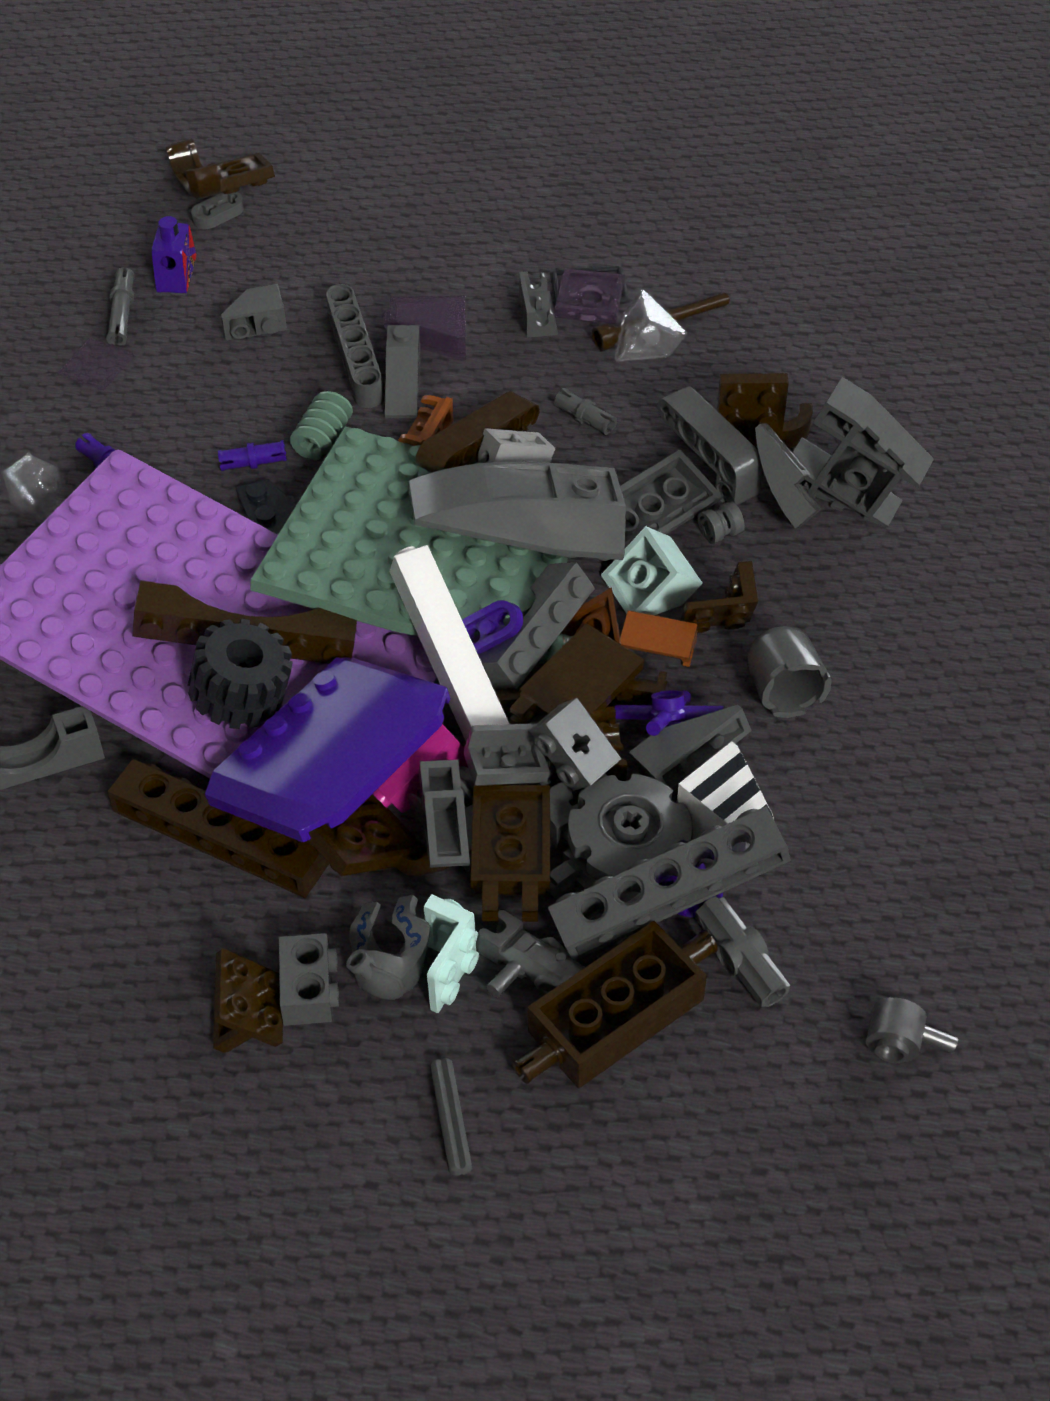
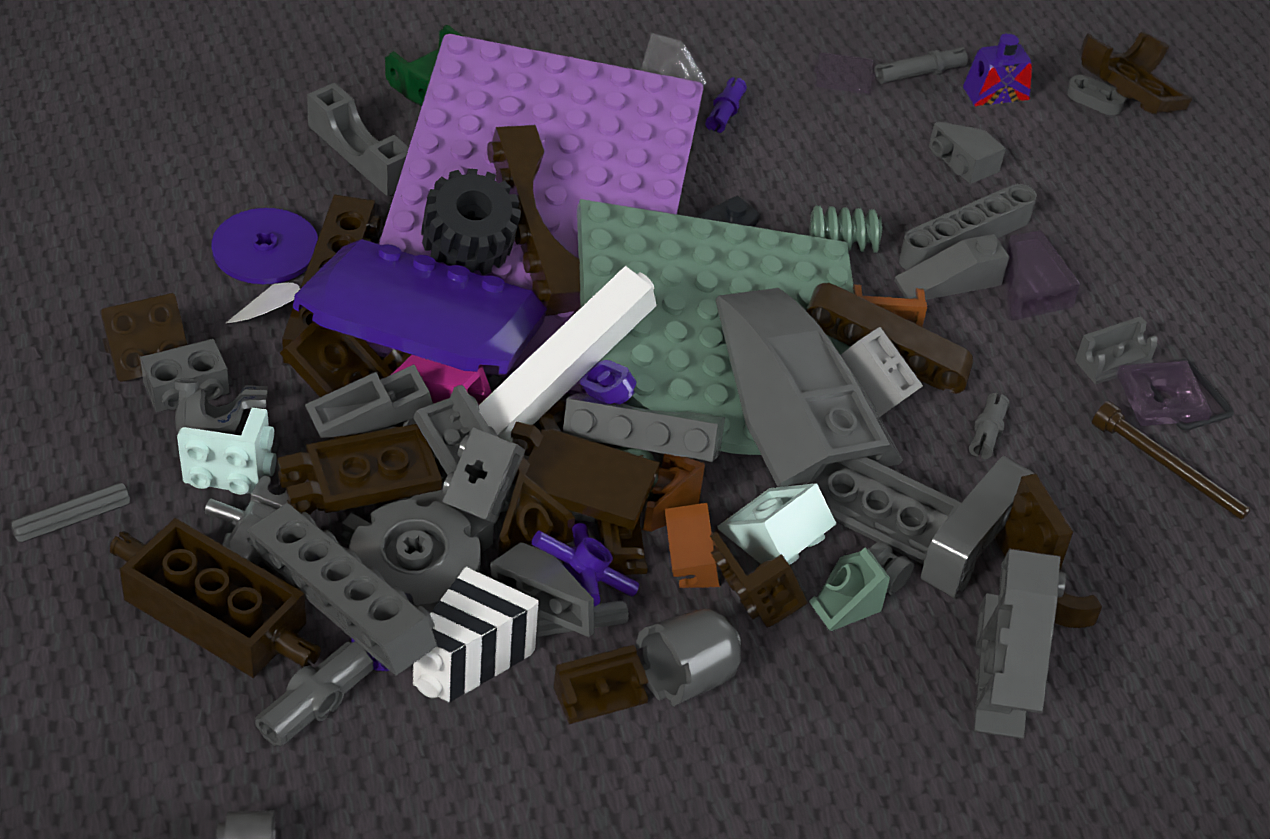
camera: 65 degrees right, 5 degrees down
dark purple pin [218,440,287,471] -> none
clear slope [614,290,688,362] -> none
dark grey slope [755,423,822,529] -> none
none -> dark purple piece [212,208,318,284]
none -> white sticker [226,283,300,323]
none -> dark brown hinge [554,645,648,724]
none -> sand green slope [809,548,890,631]

